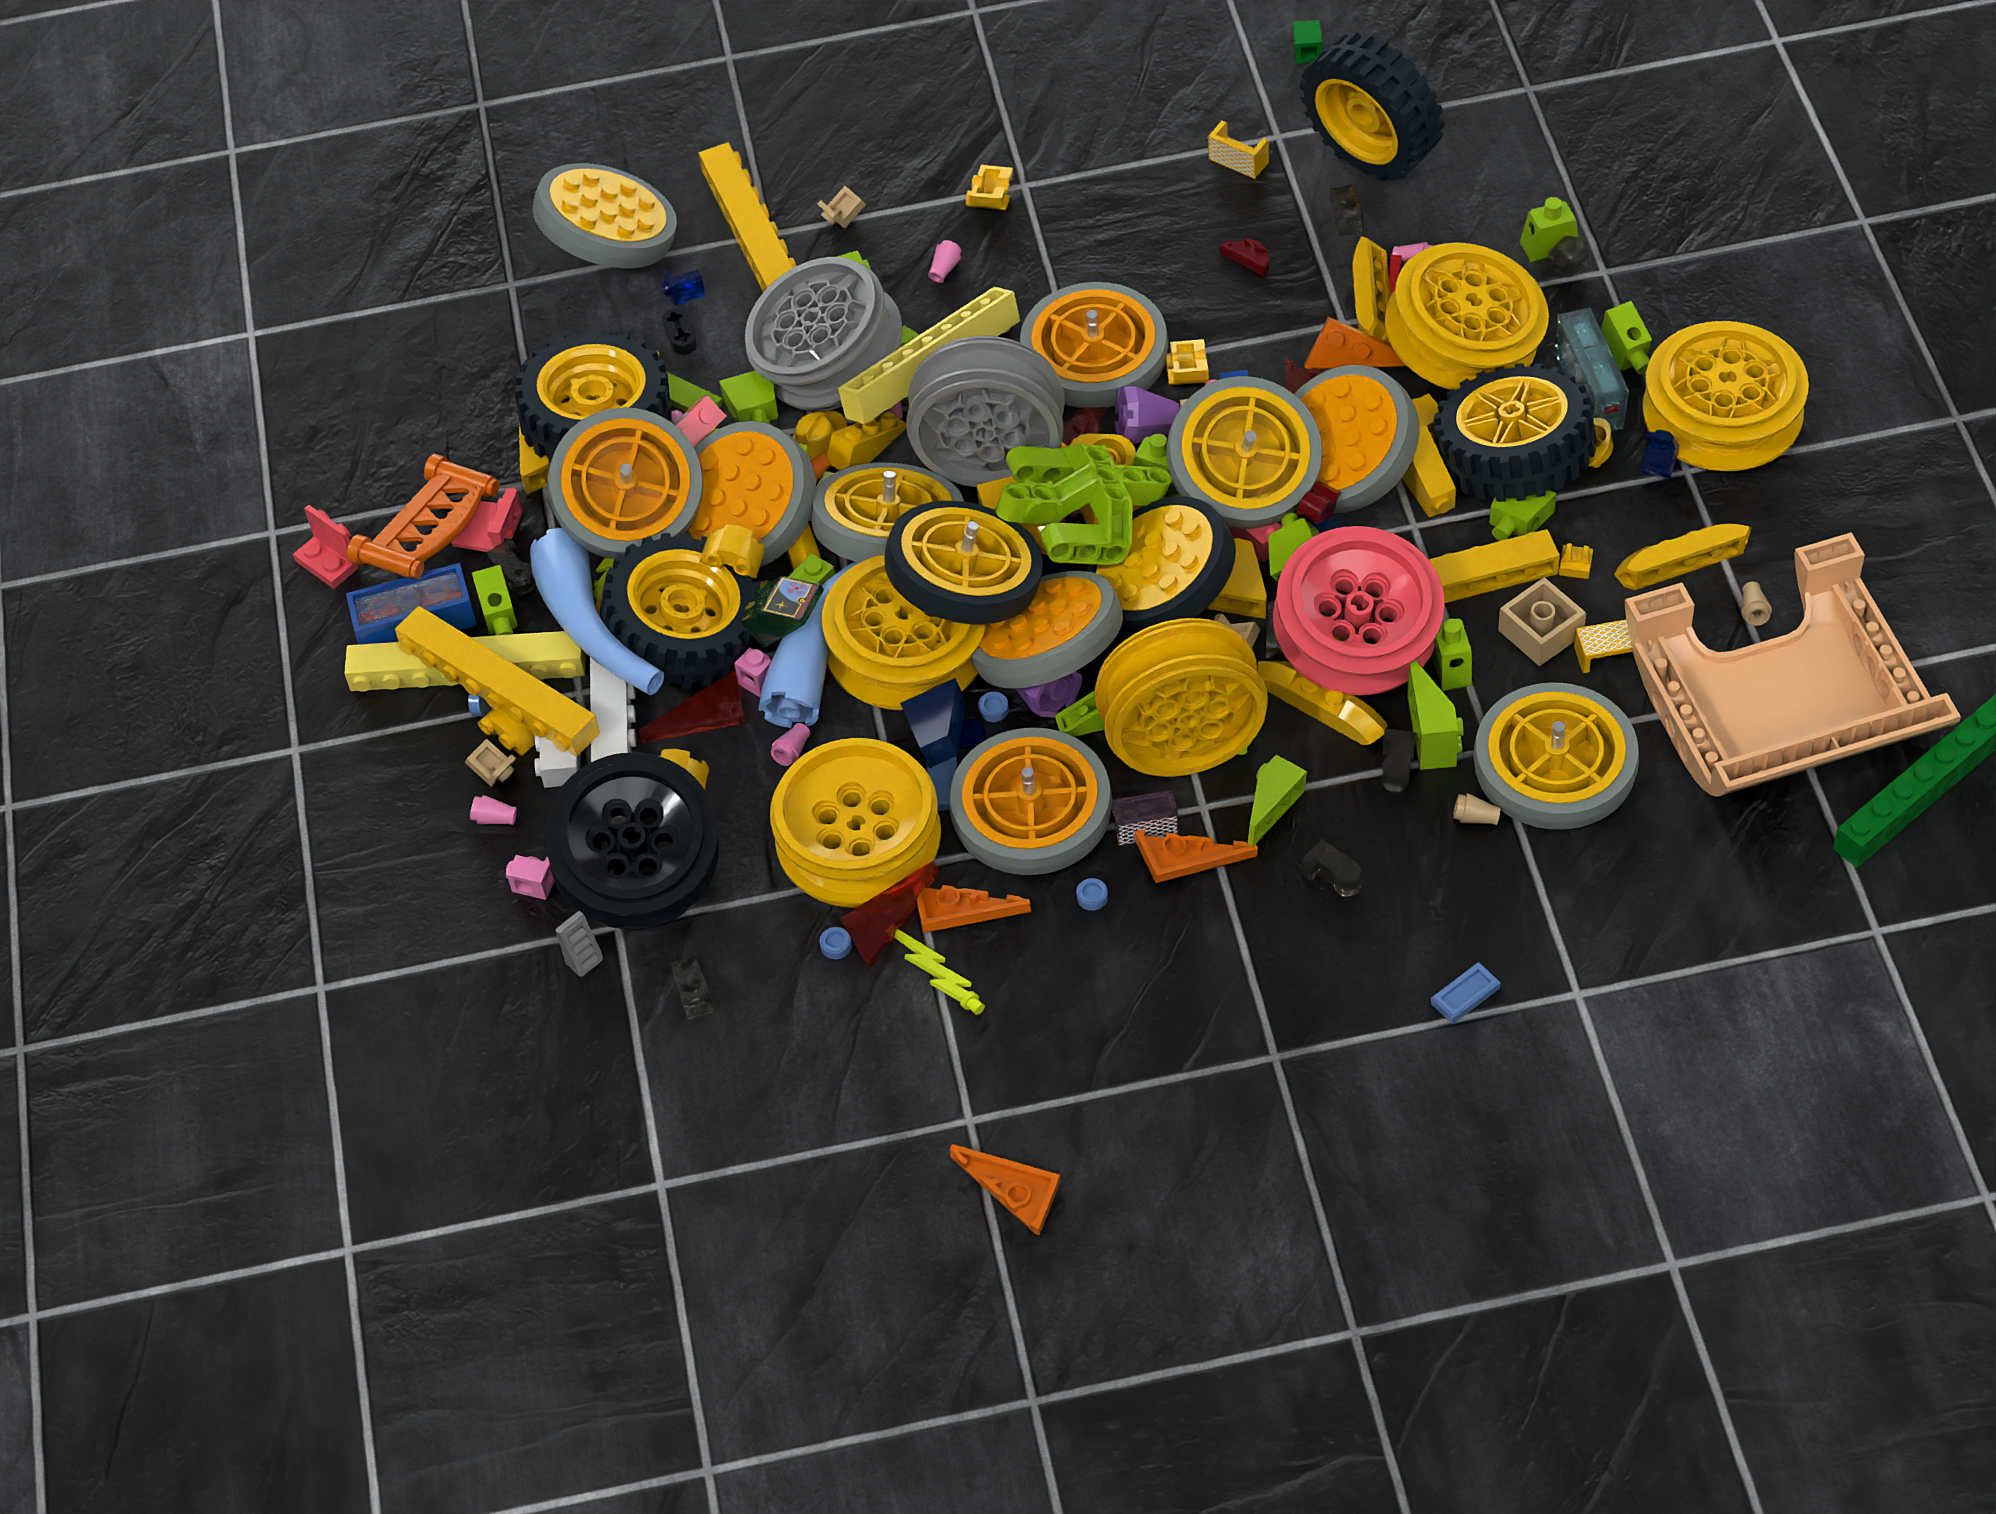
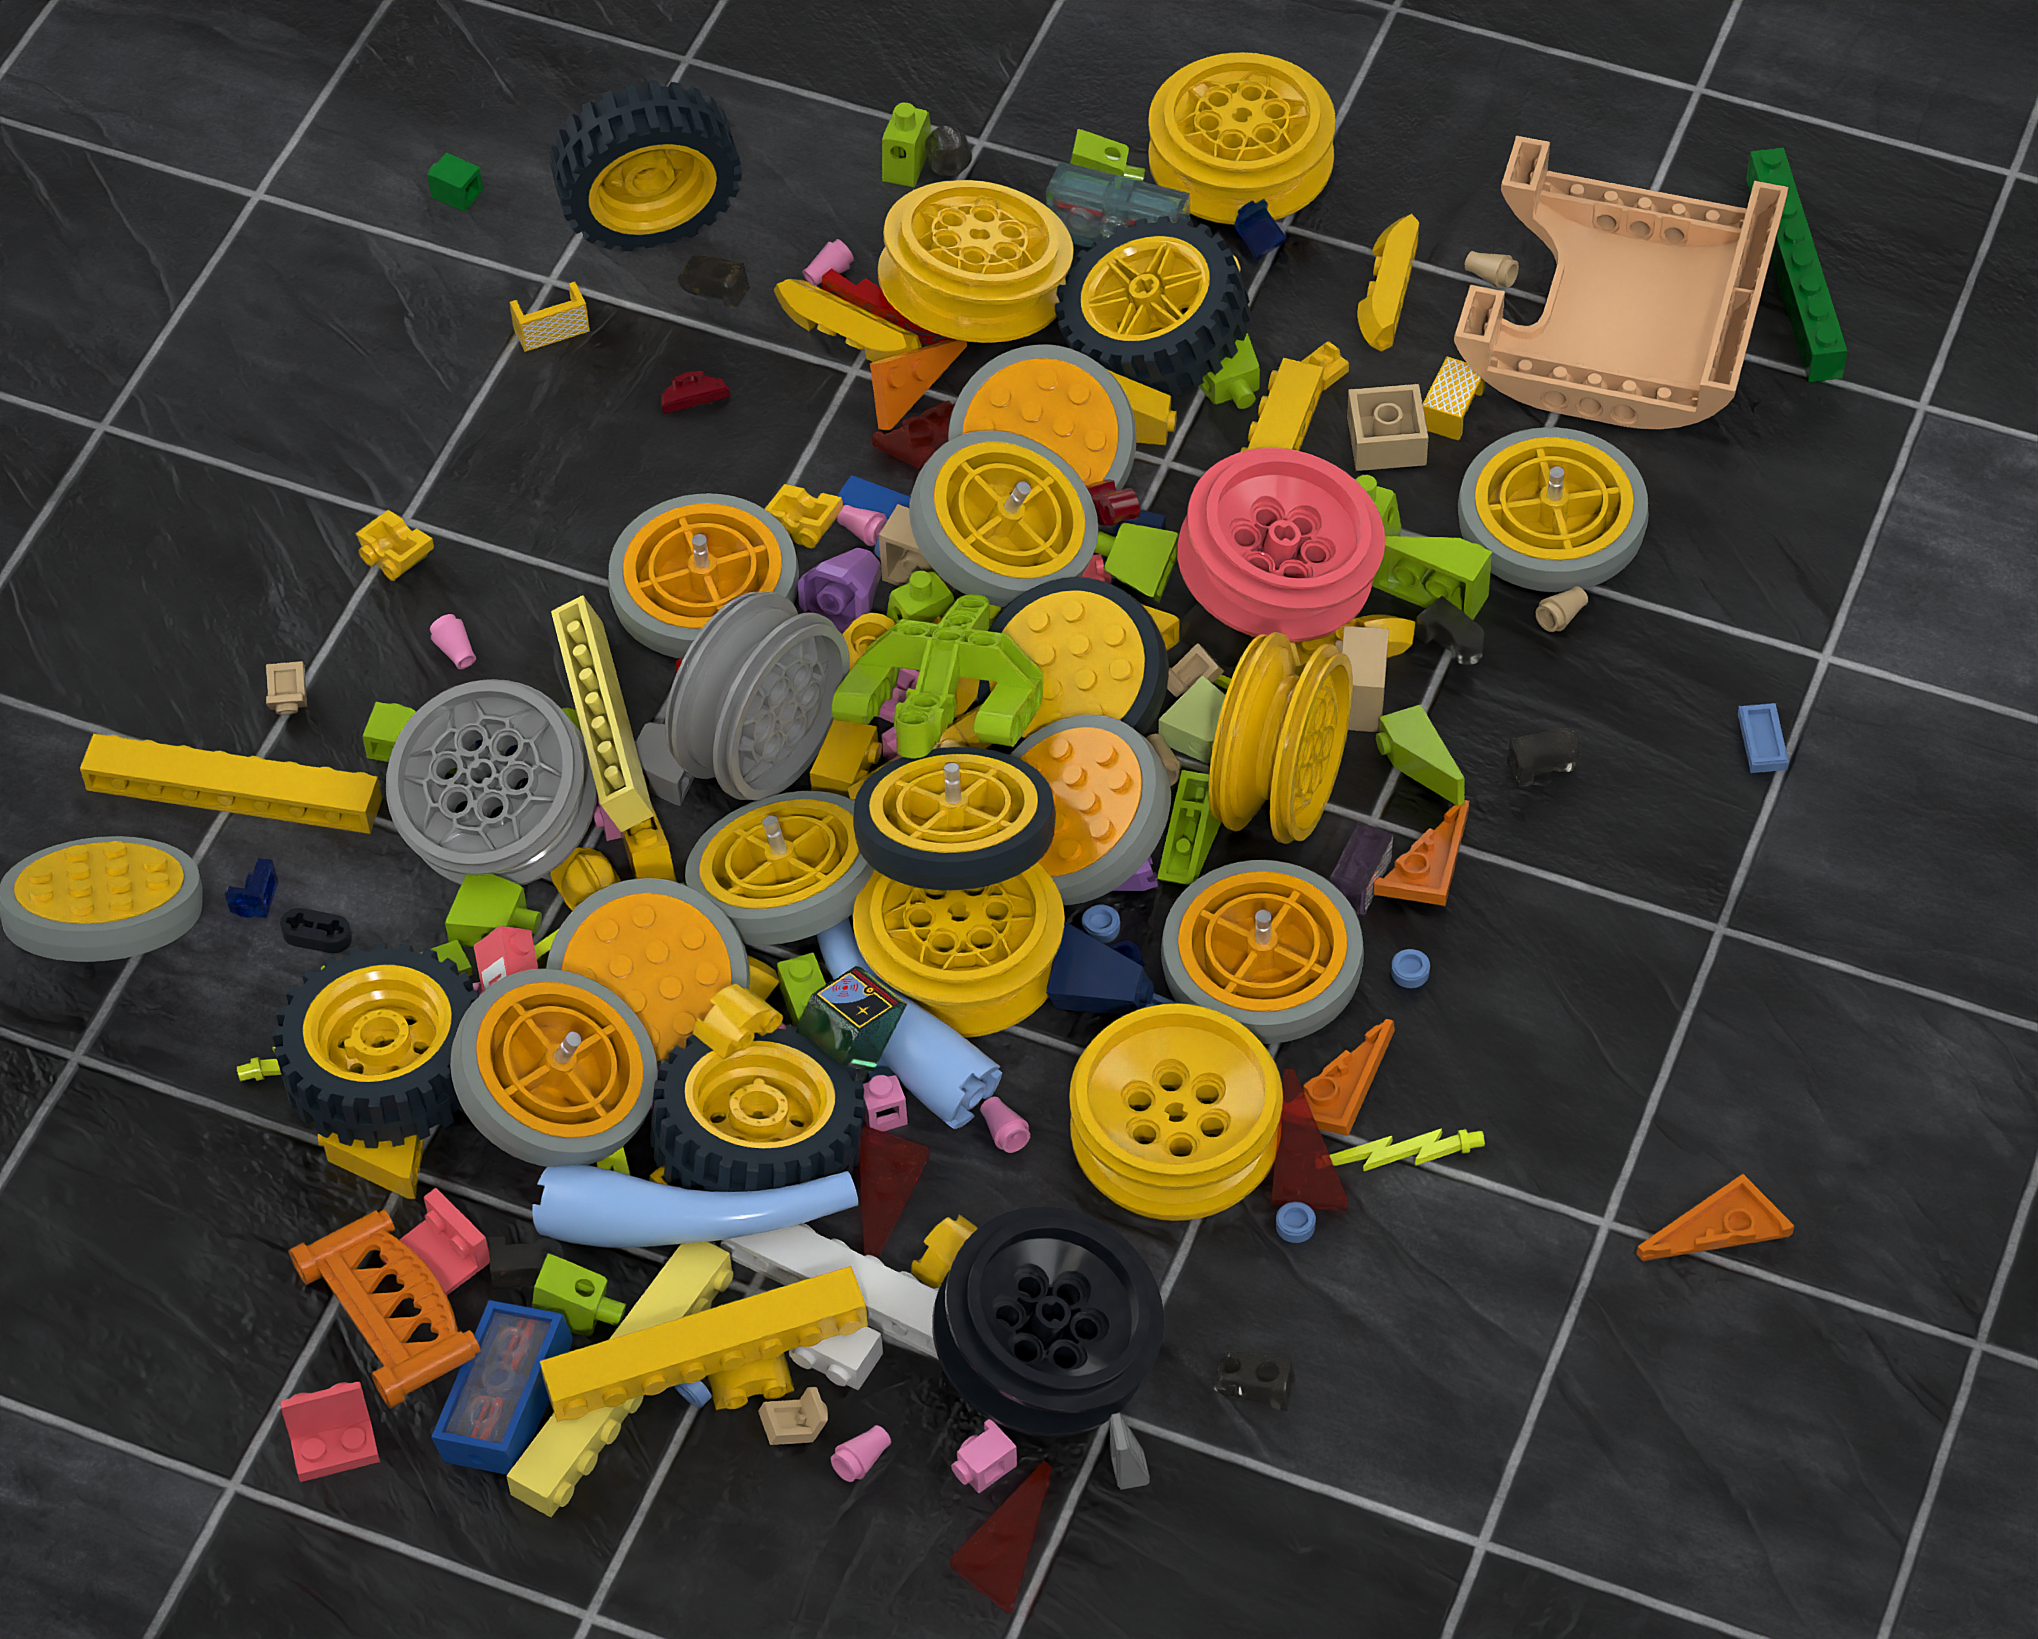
camera: 60 degrees left, 0 degrees up
none -> clear red wing [949,1461,1052,1614]
none -> tan brick [1335,626,1389,732]

